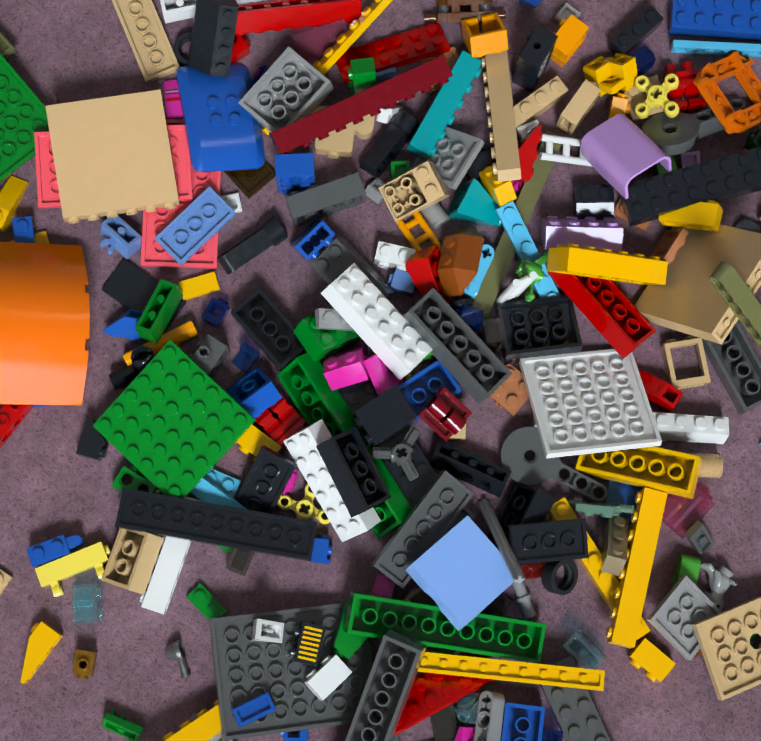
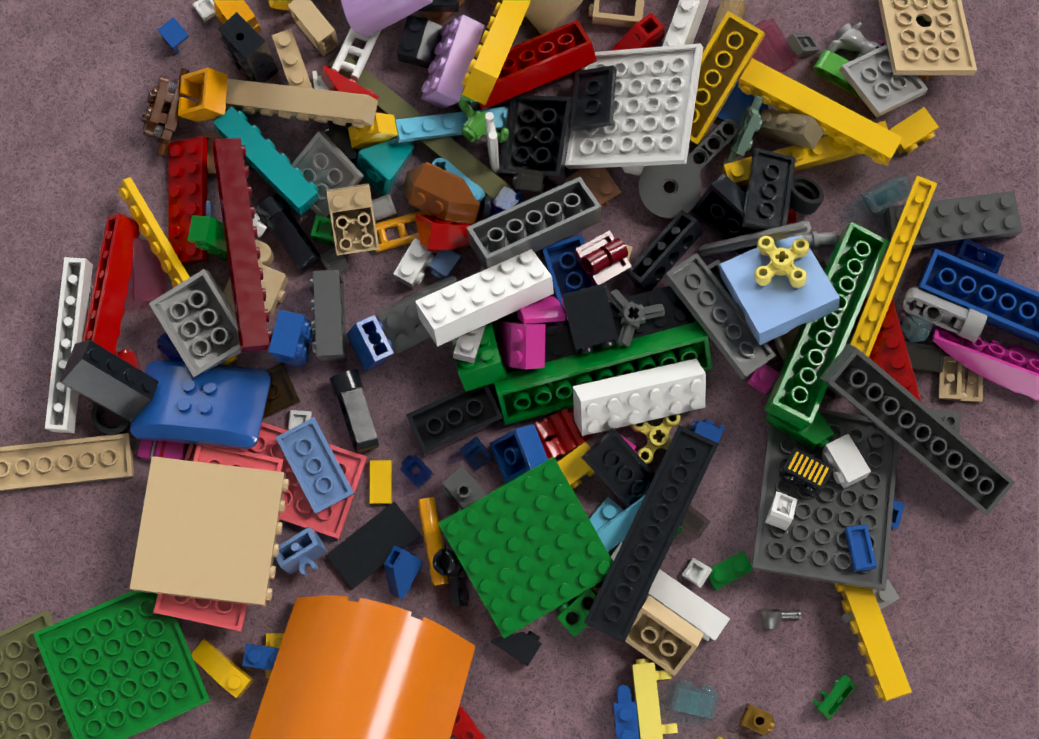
camera: 65 degrees left, 0 degrees up
green brick [135,279,183,344] -> none
black brick [316,426,391,518] -> none
none -> black plate [570,65,617,131]
none -> white tile [681,558,712,588]
none -> light yellow gear [754,236,809,288]

